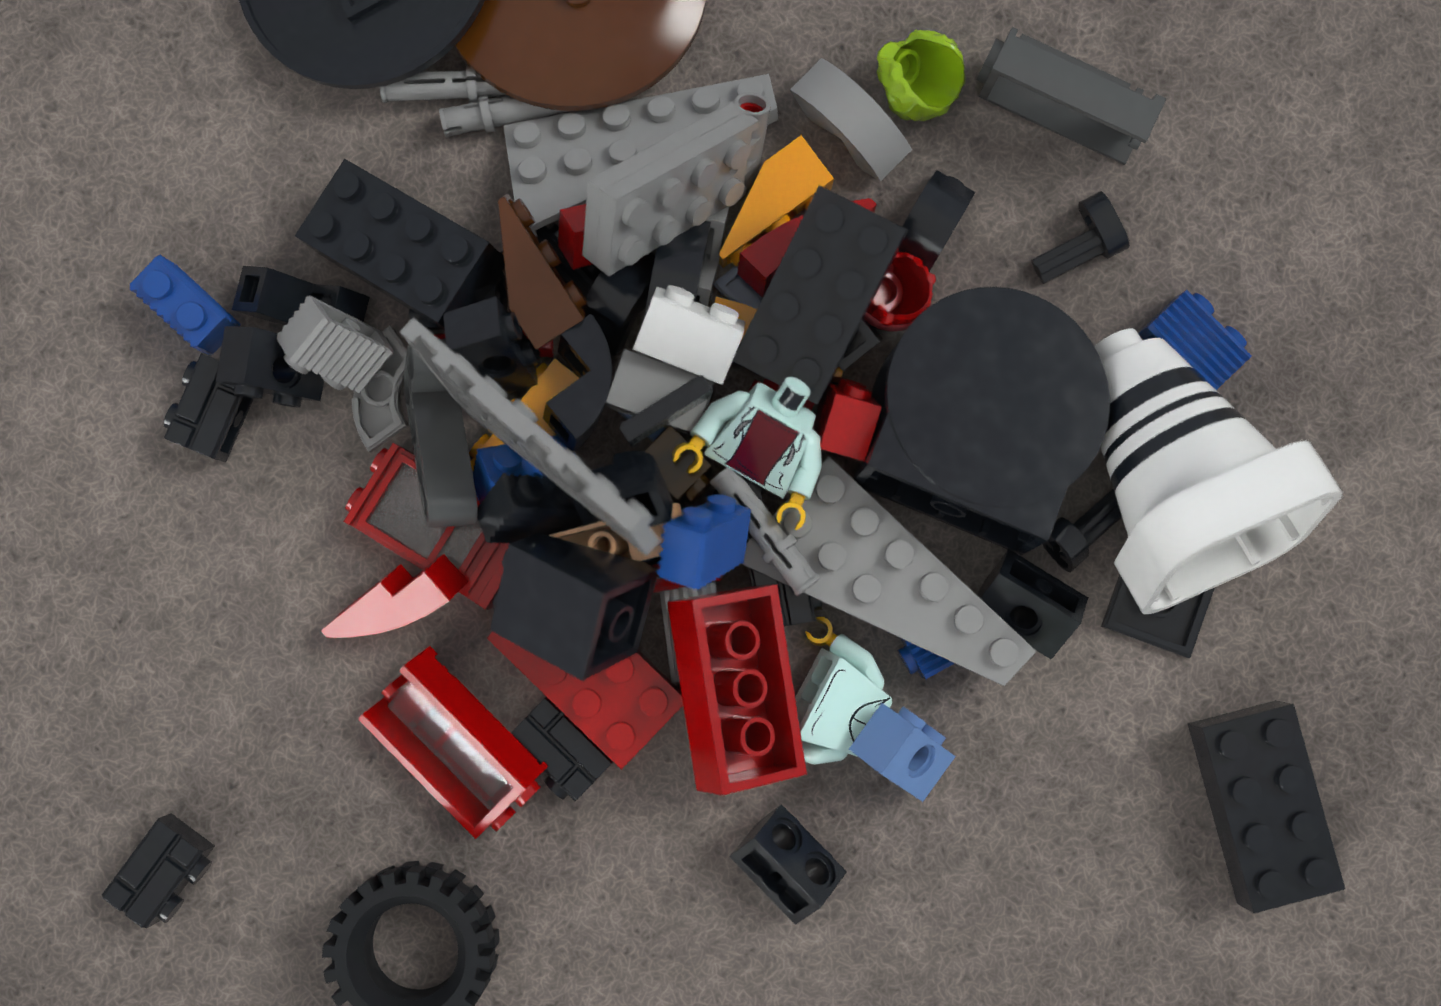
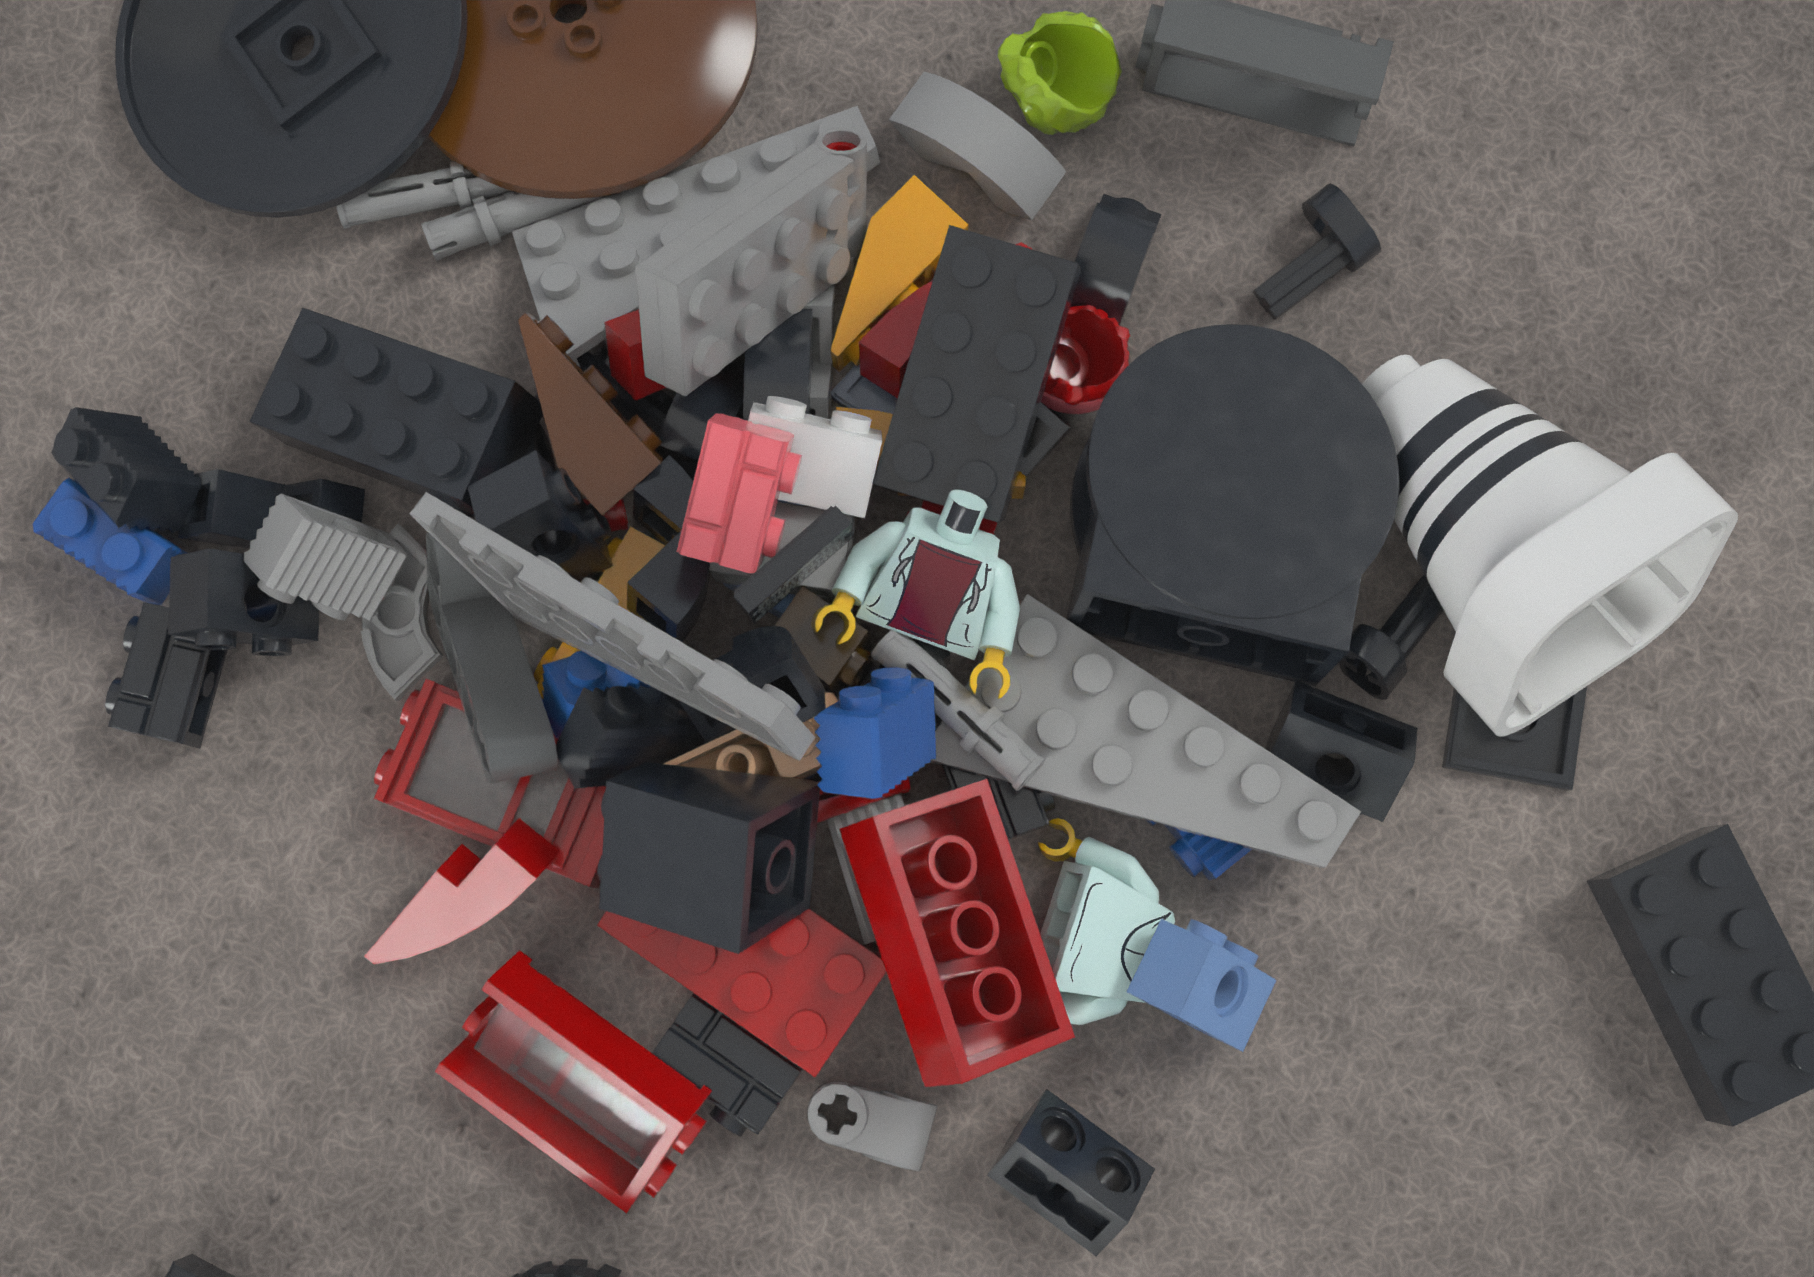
camera: 10 degrees left, 5 degrees down
red brick [812,378,882,462] -> none
blue brick [1138,290,1251,390] -> none
none -> black brick [51,407,201,533]
none -> coral brick [676,413,802,573]
none -> light grey piece [808,1081,938,1171]

